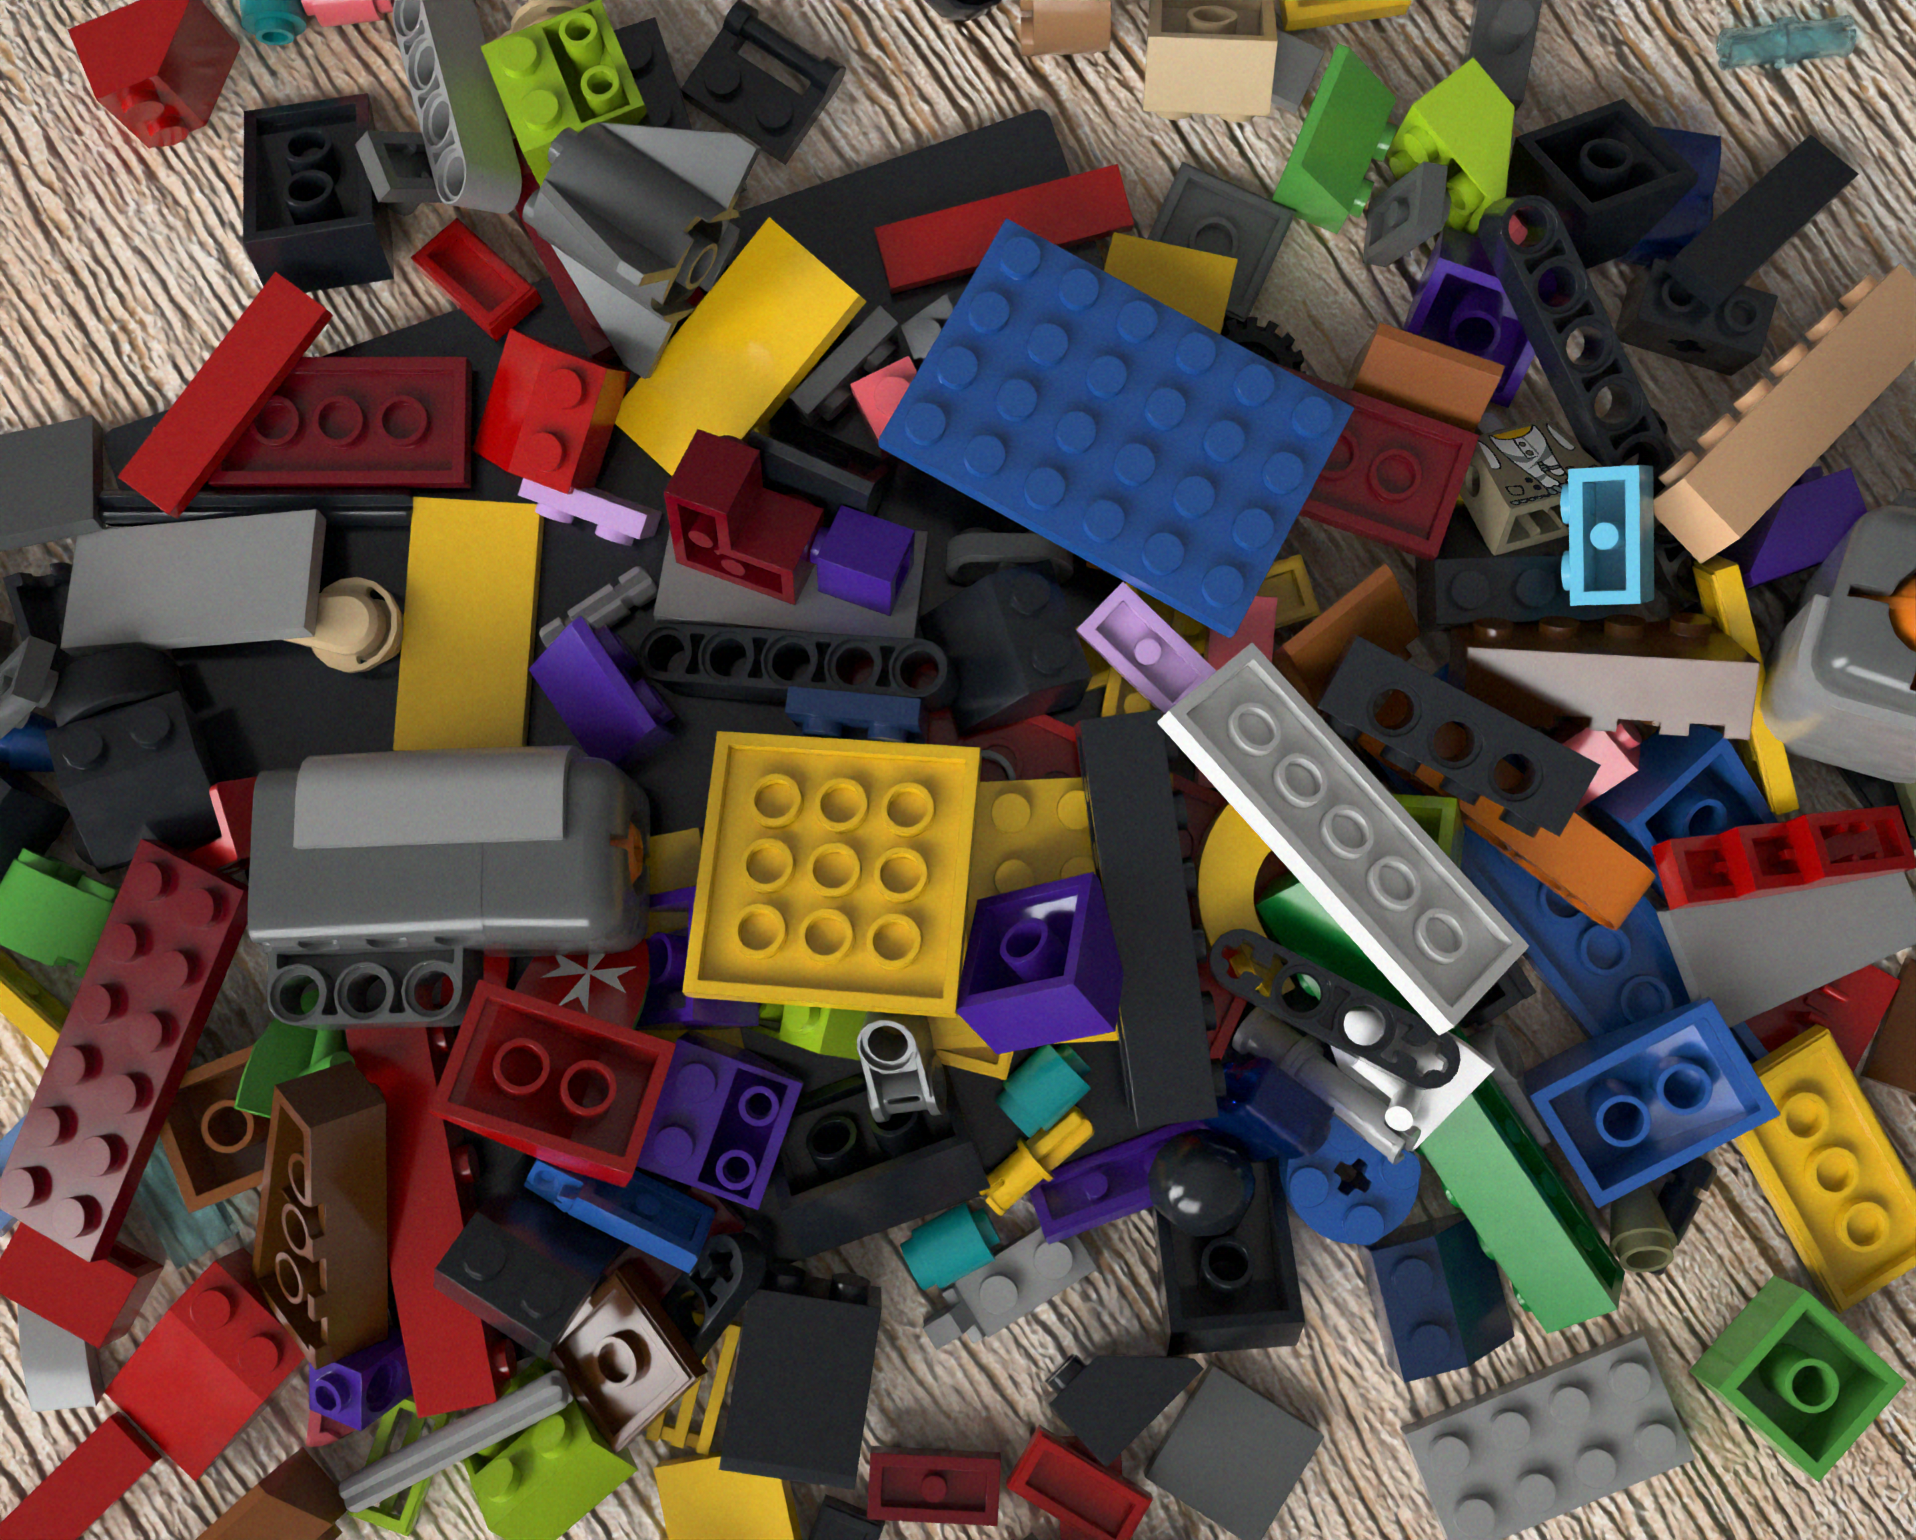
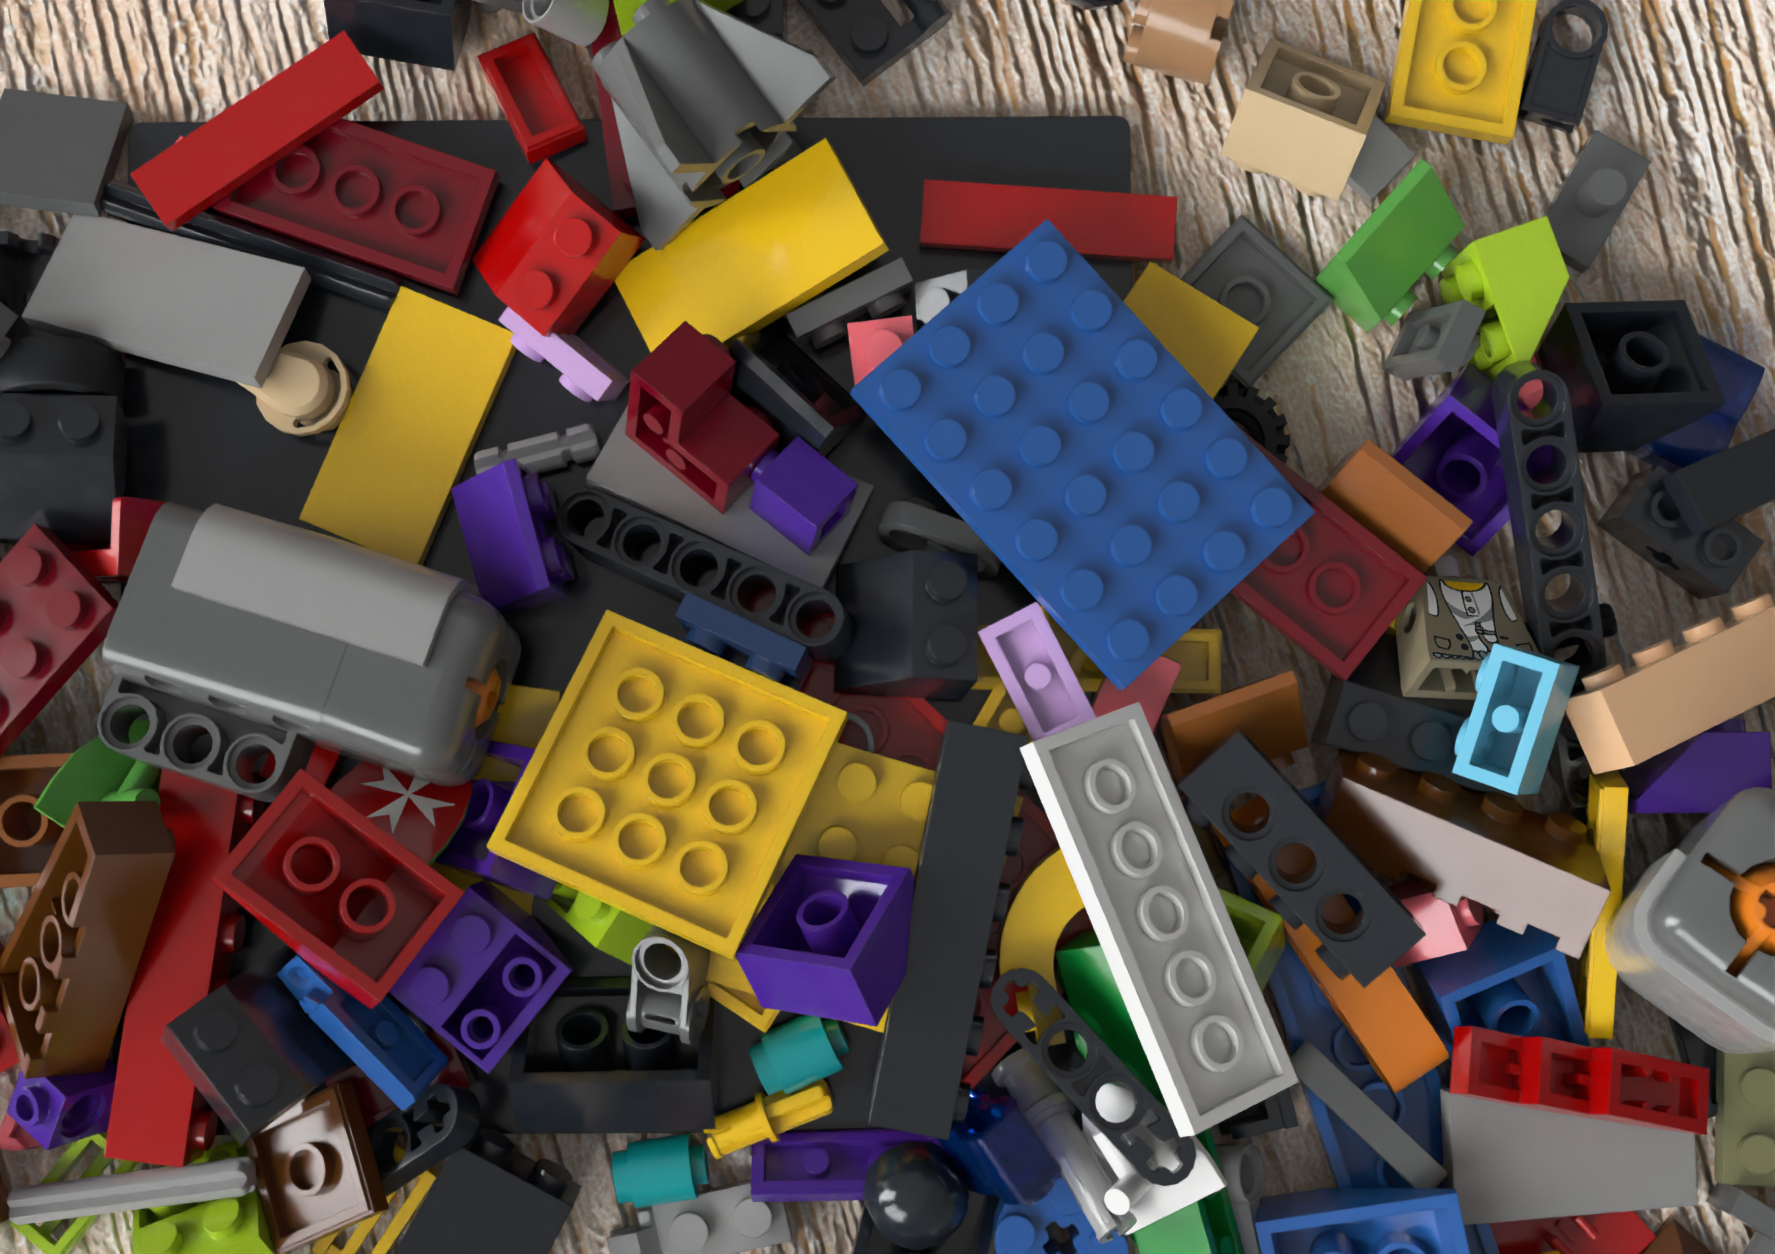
camera: 20 degrees right, 0 degrees up
none -> dark grey beam [1289,1040,1448,1189]

